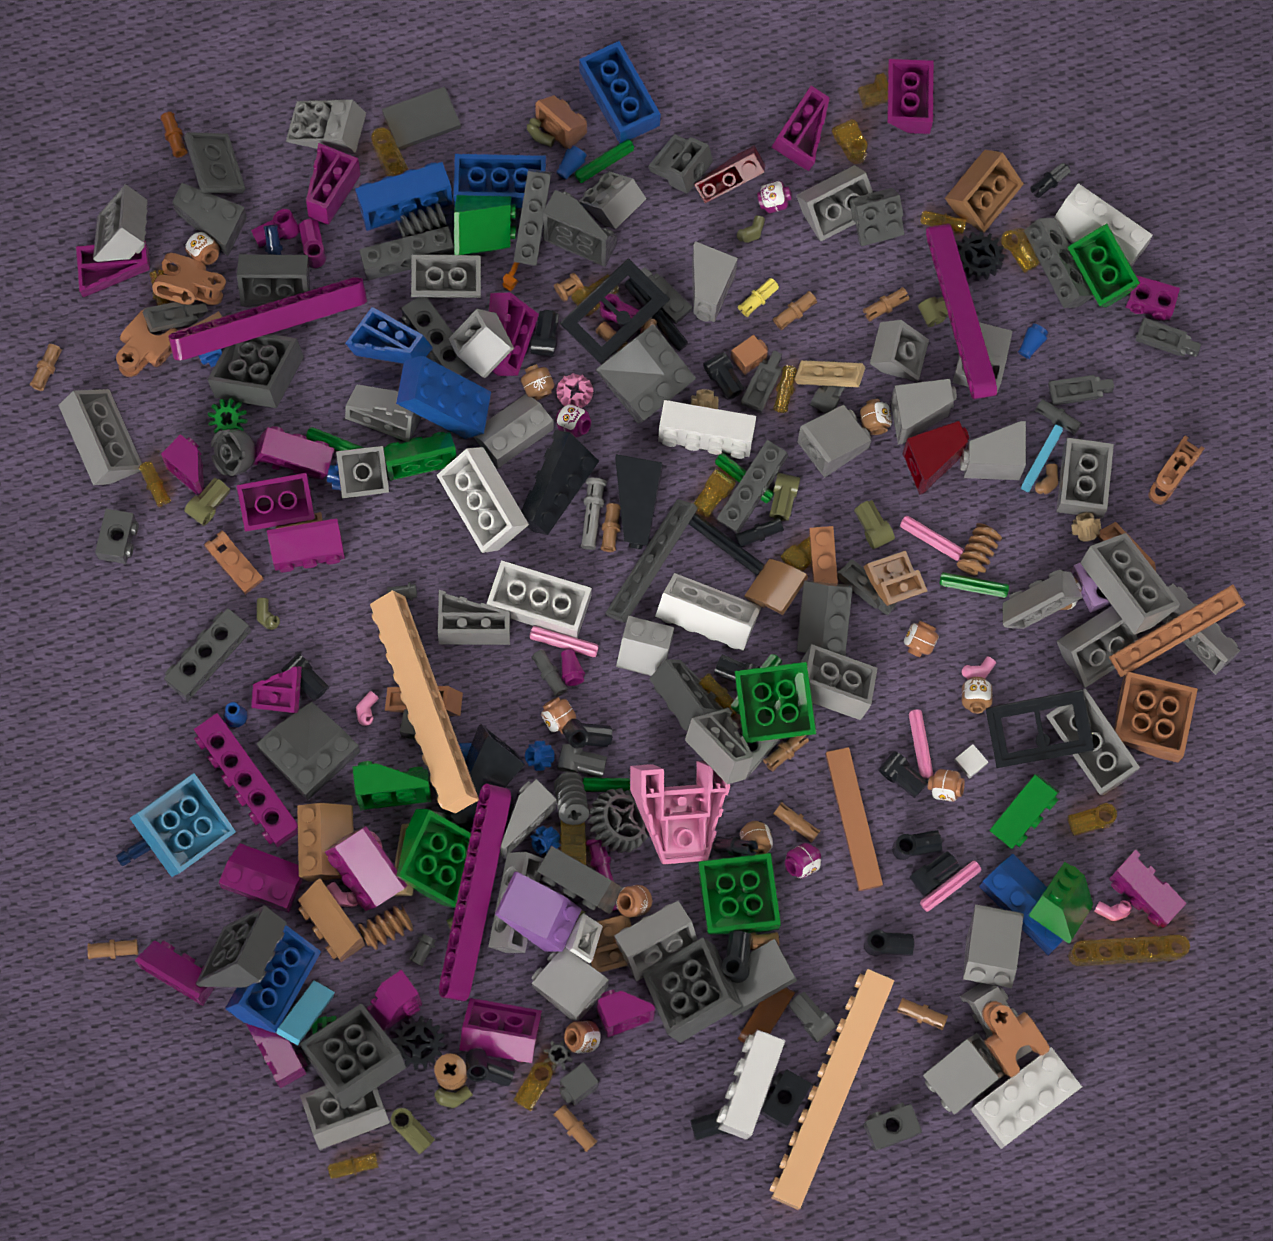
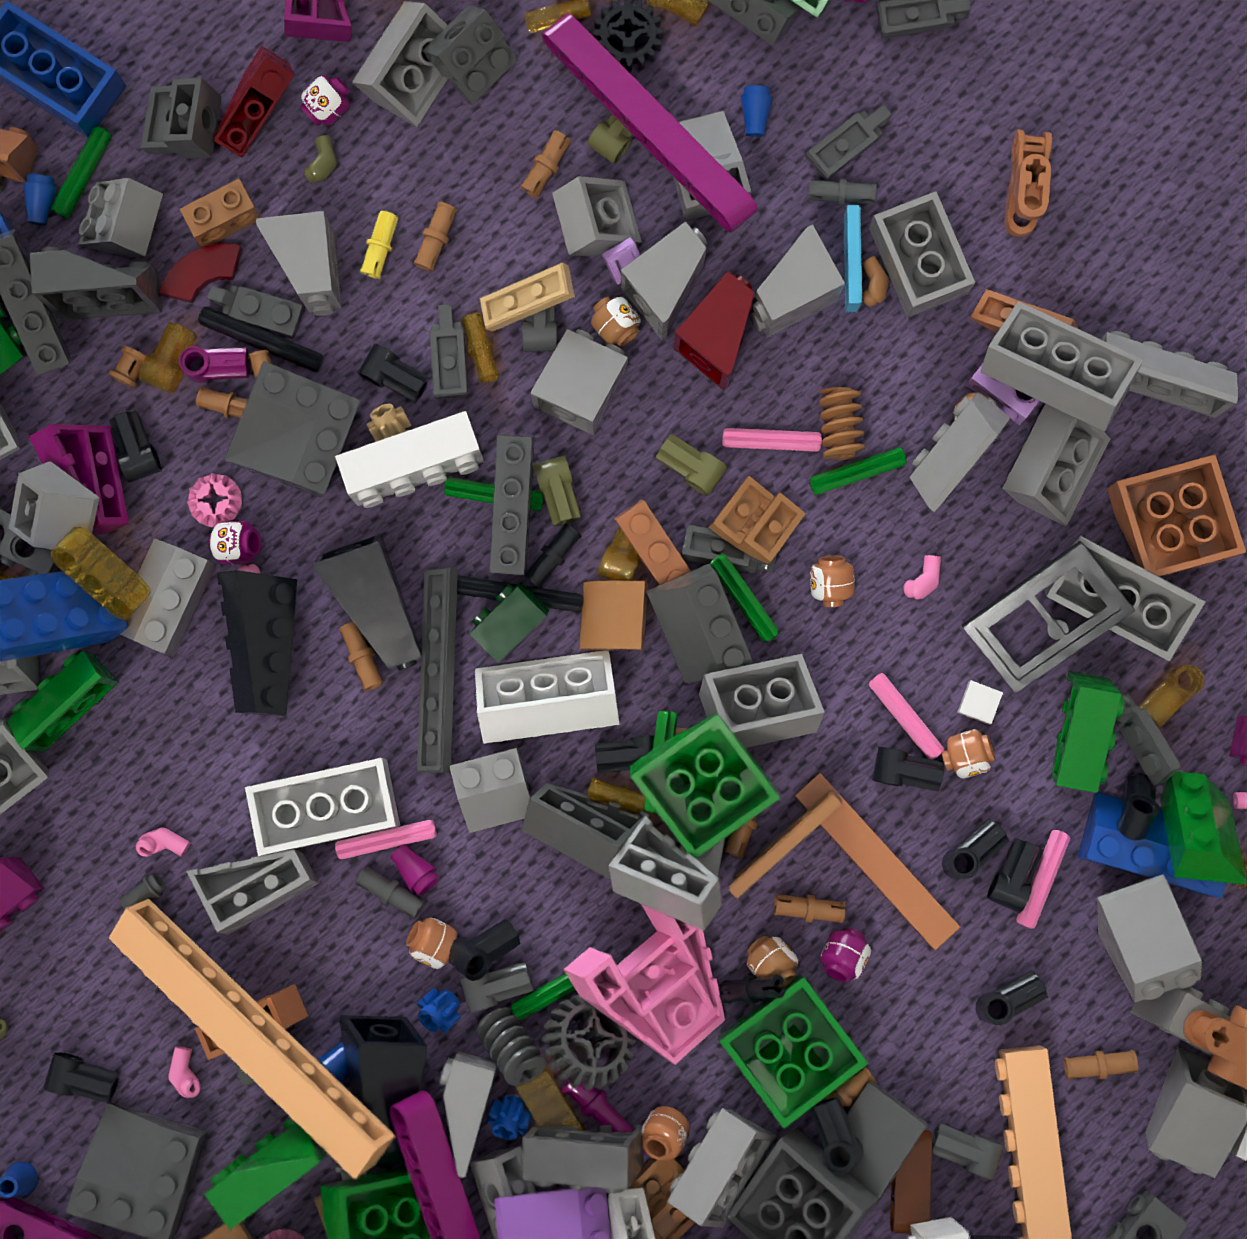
camera: 25 degrees left, 10 degrees up
magenta wing [251,666,302,713] -> none
white brick [437,447,529,553] -> none
orange hand [502,262,520,291] -> none
medium nougat head [521,364,555,400] -> none
black door [560,258,670,365] -> none
light grey pin [581,478,607,550] -> none
clear yellow piece [693,469,736,518] -> none
nougat brick [731,335,768,375] -> none
head [962,677,993,713] -> none
tan gear [1071,512,1101,541] -> none
nougat tile [1109,584,1246,677] -> none
none -> clear yellow beam [51,527,150,620]
none -> bright pink arm [136,827,191,857]
none -> dark red tile [159,244,242,303]
none -> medium nougat brick [180,179,261,247]
none -> dark green piece [469,582,549,663]
none -> lavender tile [602,238,640,284]
none -> green axle [710,554,778,642]
none -> medium nougat tile [729,790,842,899]
none -> dark grey hinge [1116,693,1181,787]
none -> black piece [1116,773,1160,840]

